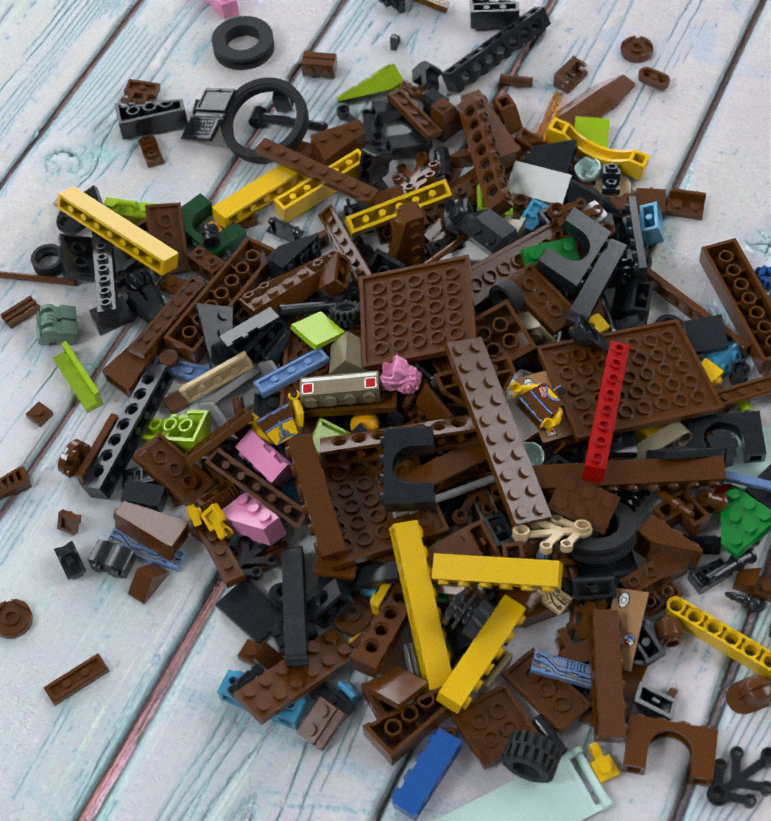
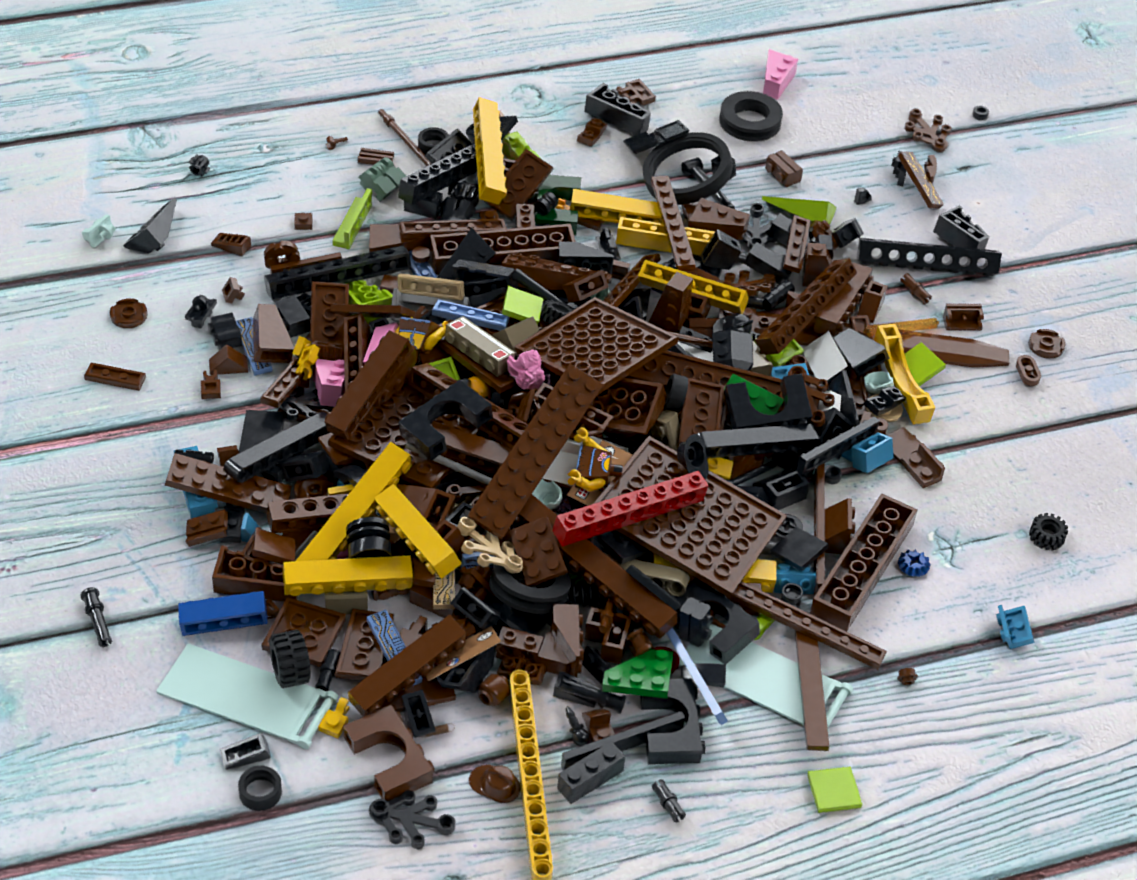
camera: 40 degrees right, 10 degrees down
none -> reddish brown plate [201,370,221,399]
none -> reddish brown slope [825,498,856,555]

